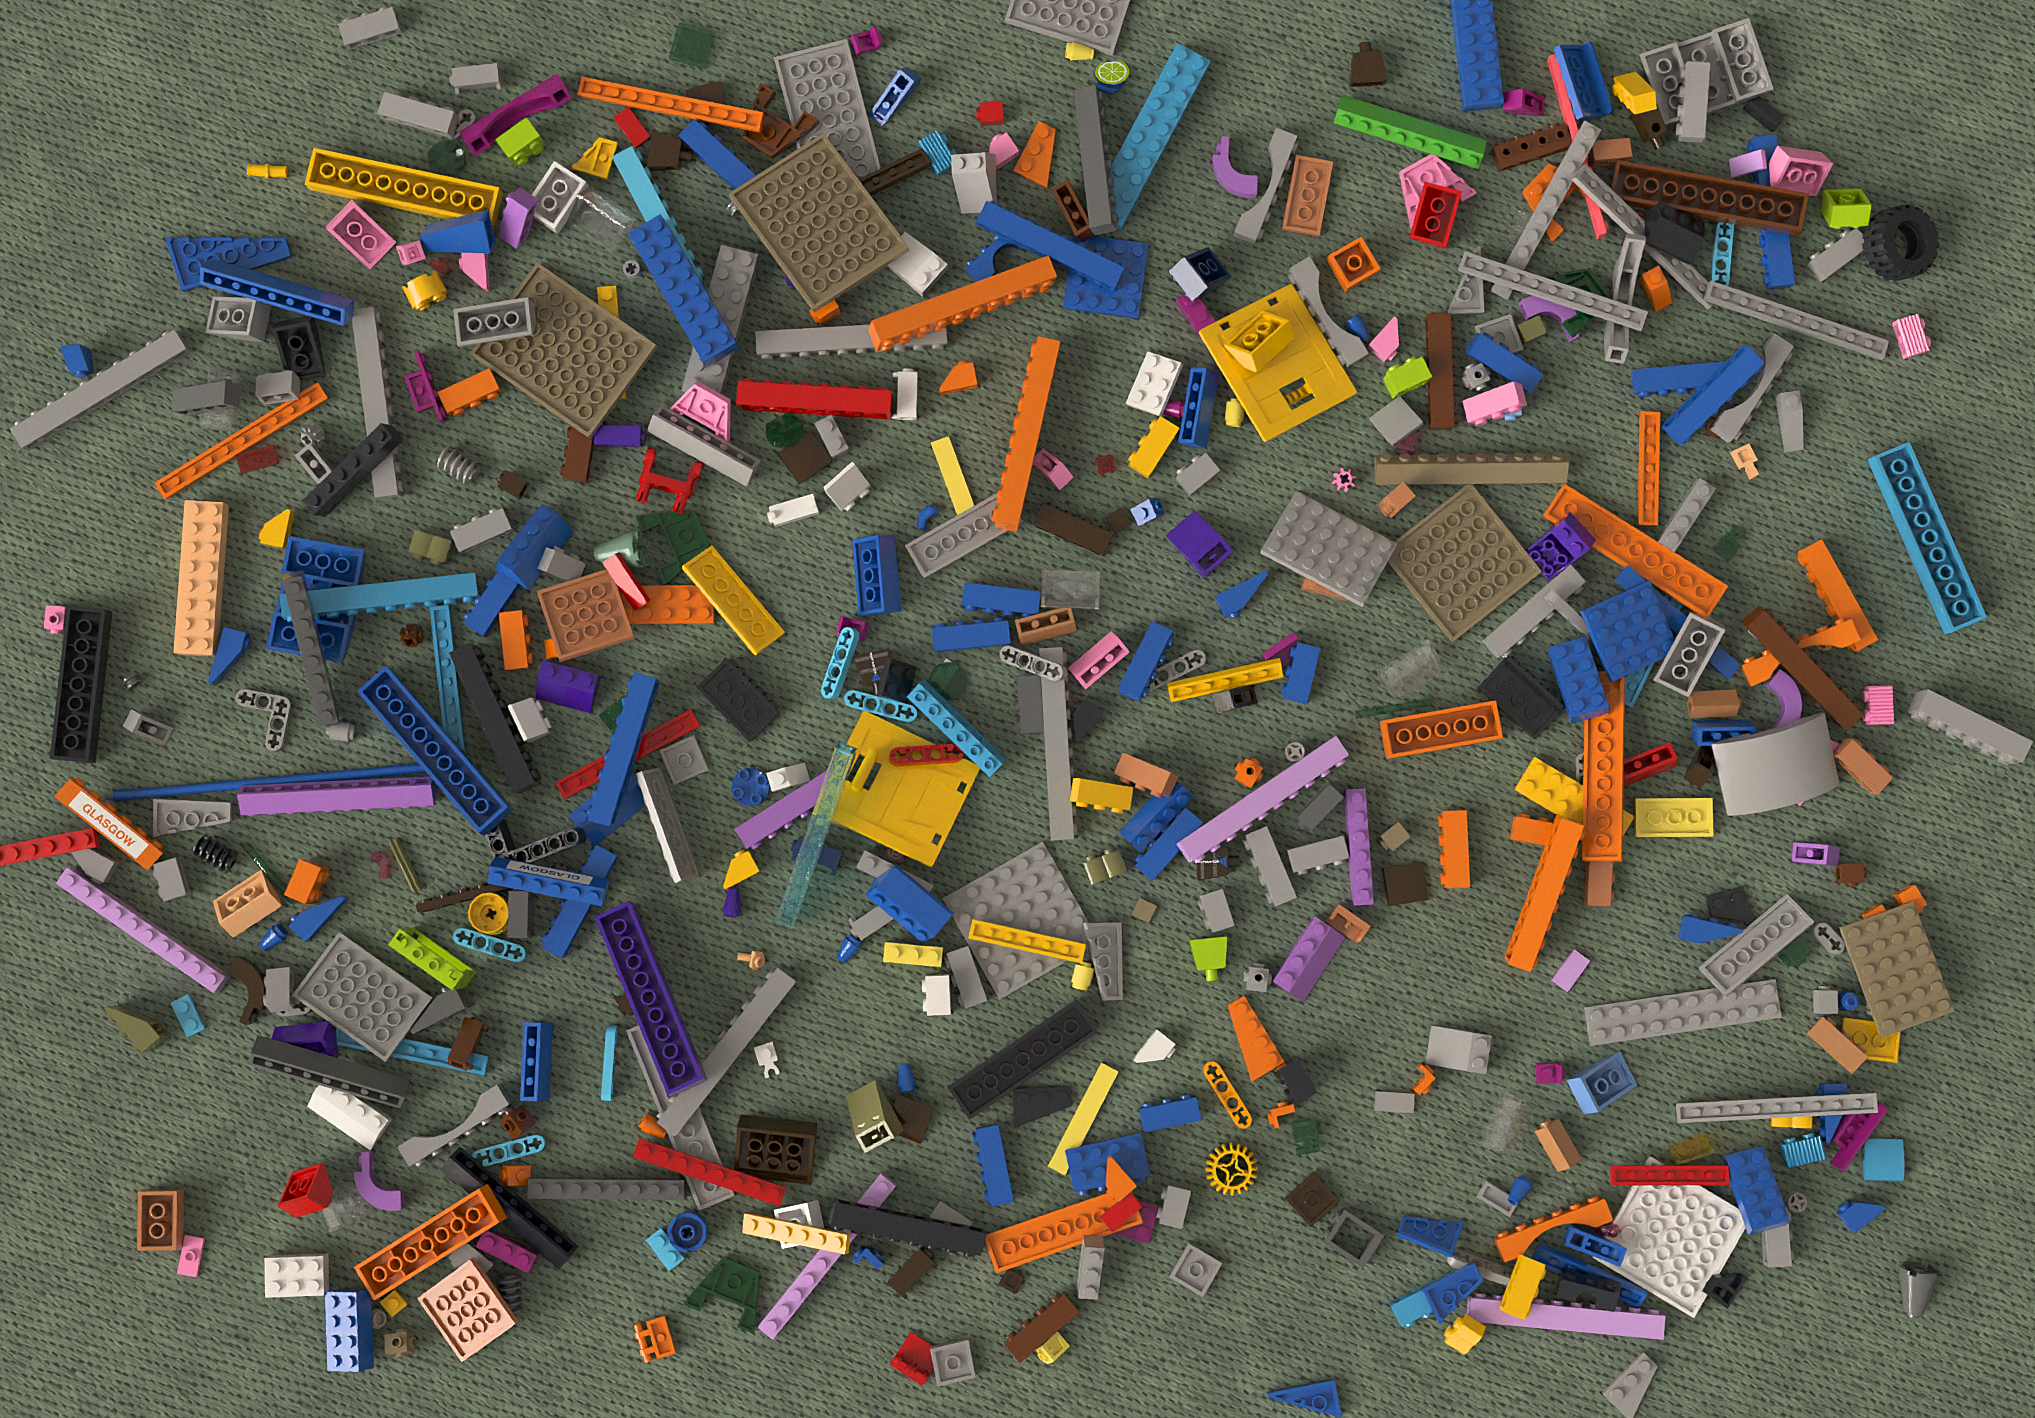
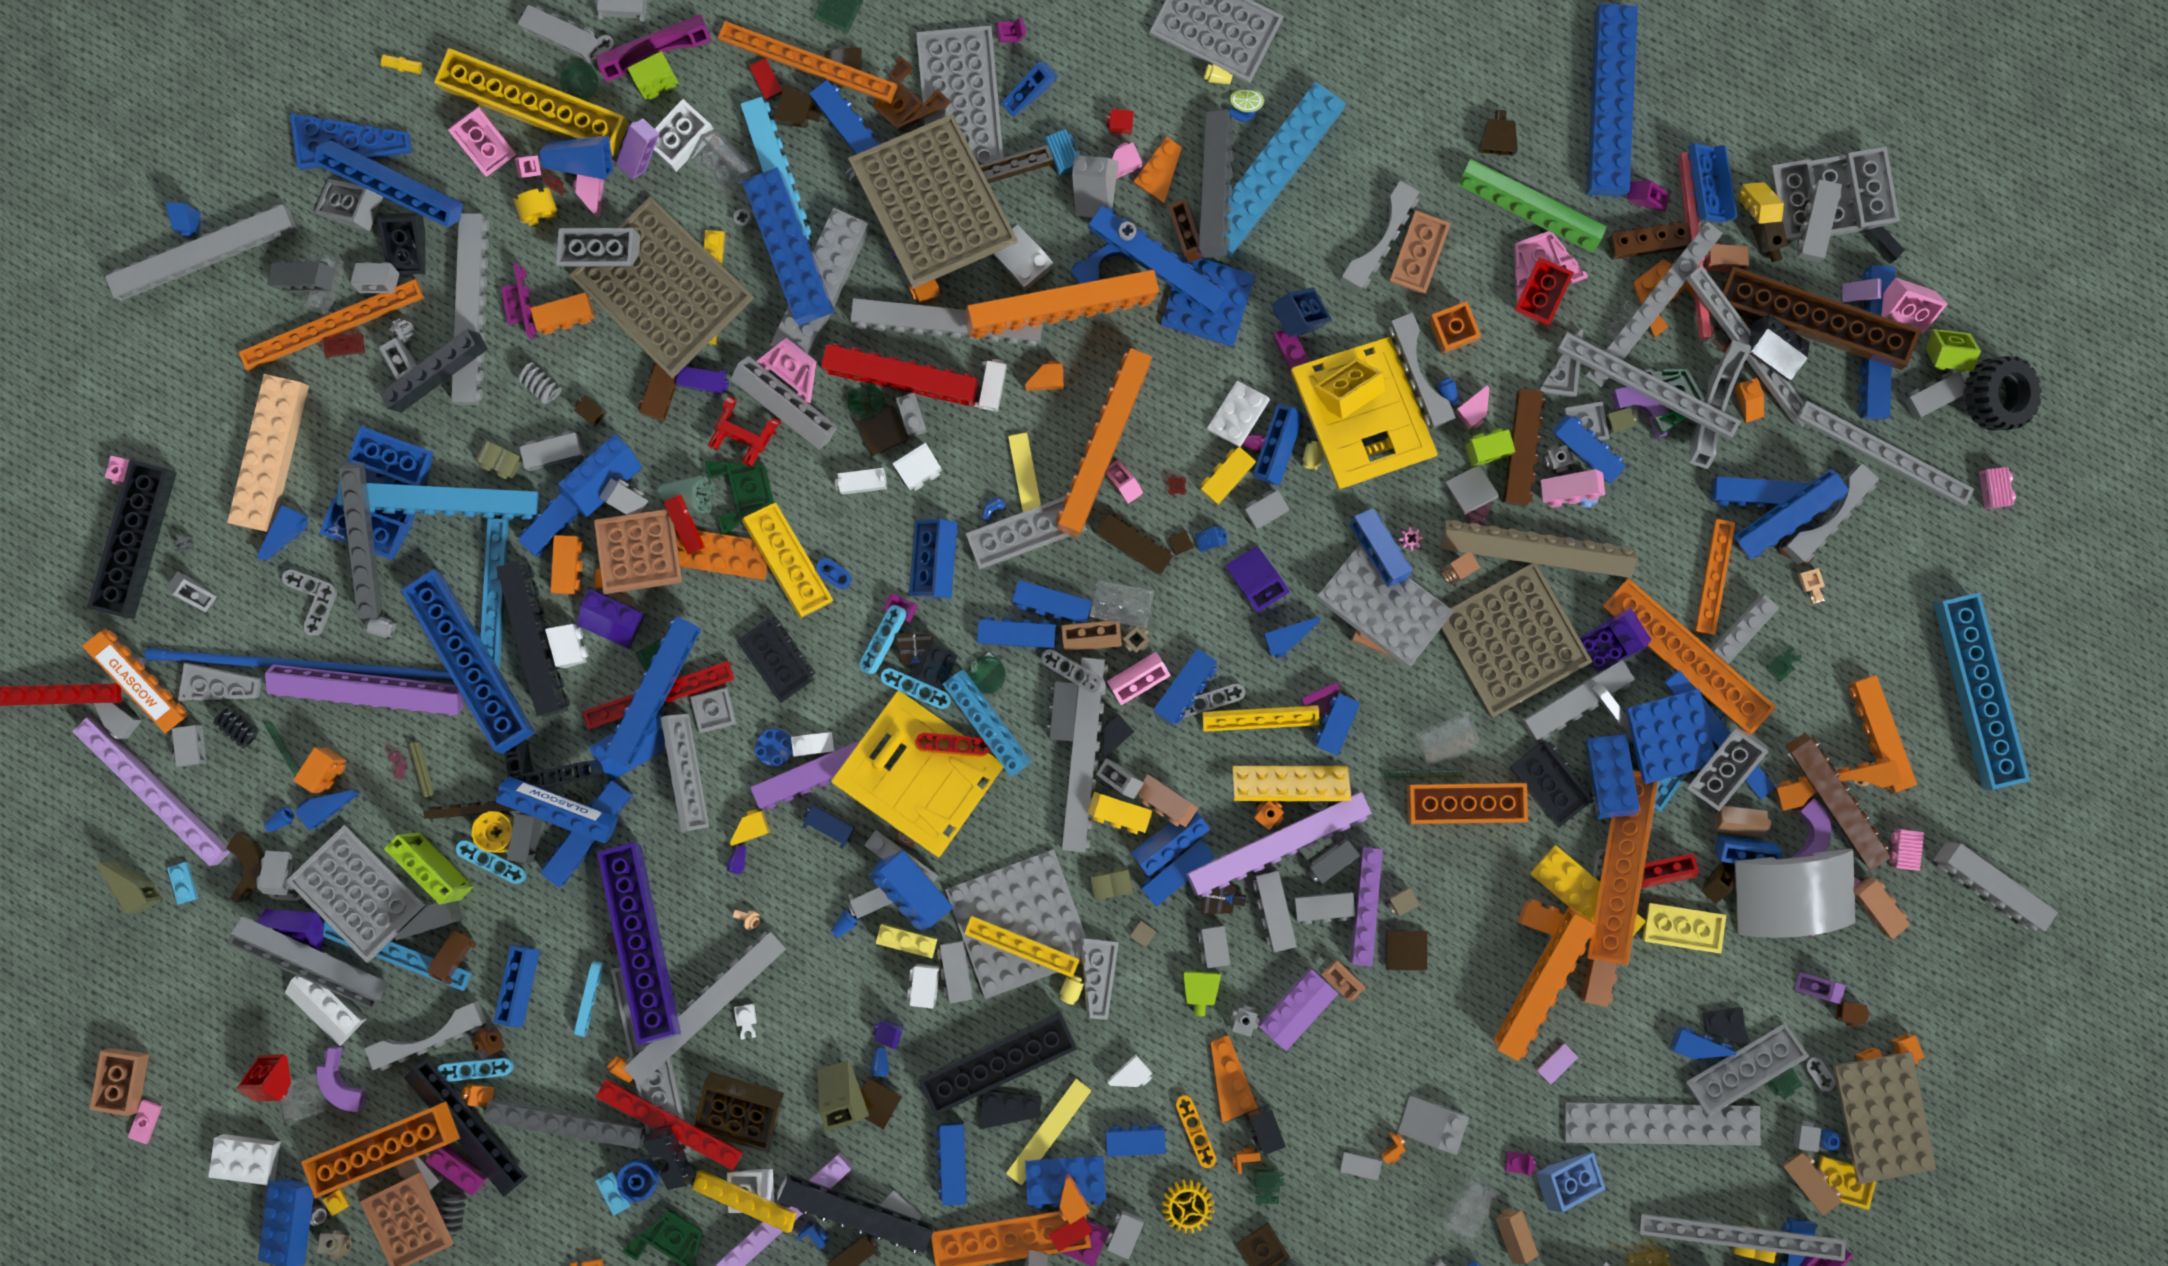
camera: 10 degrees right, 0 degrees up
light nougat slope [213,870,282,938] -> none
yellow slope [259,509,295,549] -> none
reddish brown gear [399,624,424,647] -> none
yellow wing [572,137,619,180] -> none
clear light blue brick [775,742,858,929] -> none
medium lavender arch [1212,136,1258,198] -> none
dark brown slope [1212,685,1258,713] -> none
orange brick [1438,810,1470,888] -> none
medium azure beam [1710,222,1734,286] -> none
light grey slope [1775,390,1804,453] -> none
none -> black arch [643,1126,695,1190]
none -> blue plate [816,559,852,589]
none -> dark purple slope [873,1020,904,1049]
none -> light grey brick [1096,758,1144,799]
none -> light grey bush [1119,222,1136,241]
none -> dark tan brick [1123,624,1150,653]
none -> yellow plate [1232,766,1351,801]
none -> brick [1349,508,1412,588]

